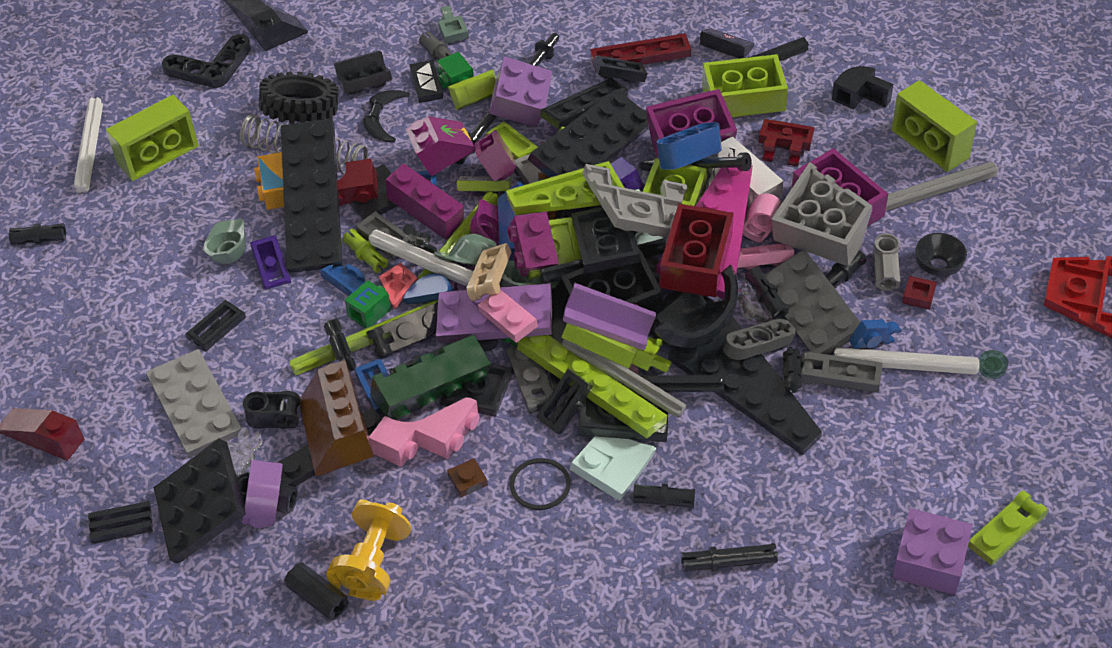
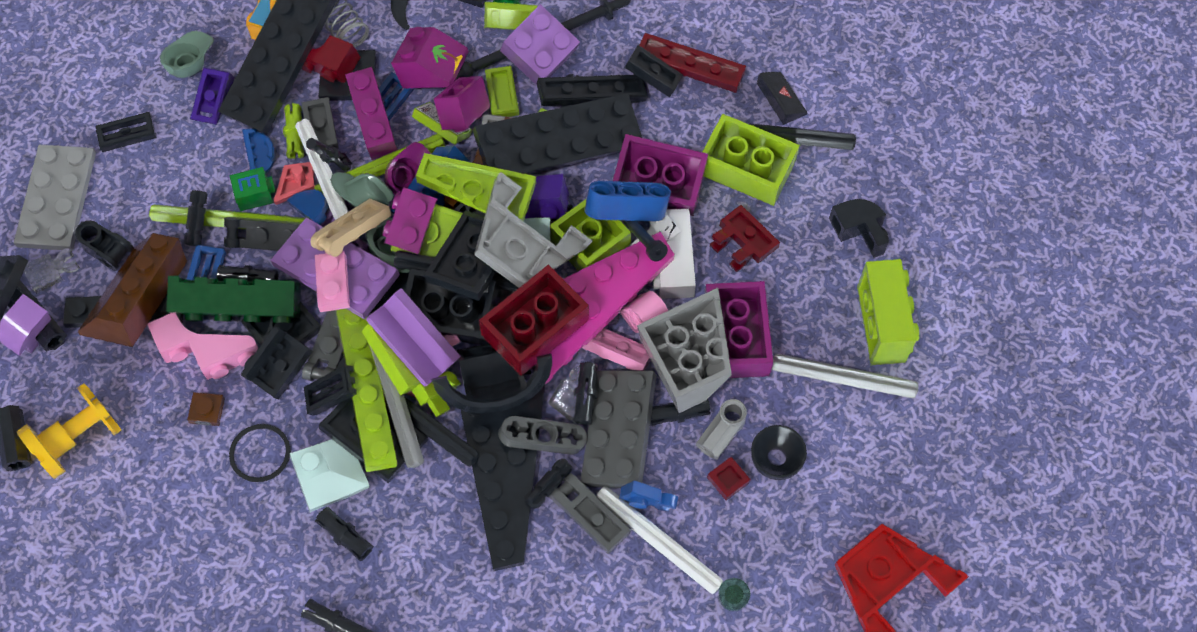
camera: 30 degrees right, 15 degrees up
none -> black bracket [241,326,313,400]

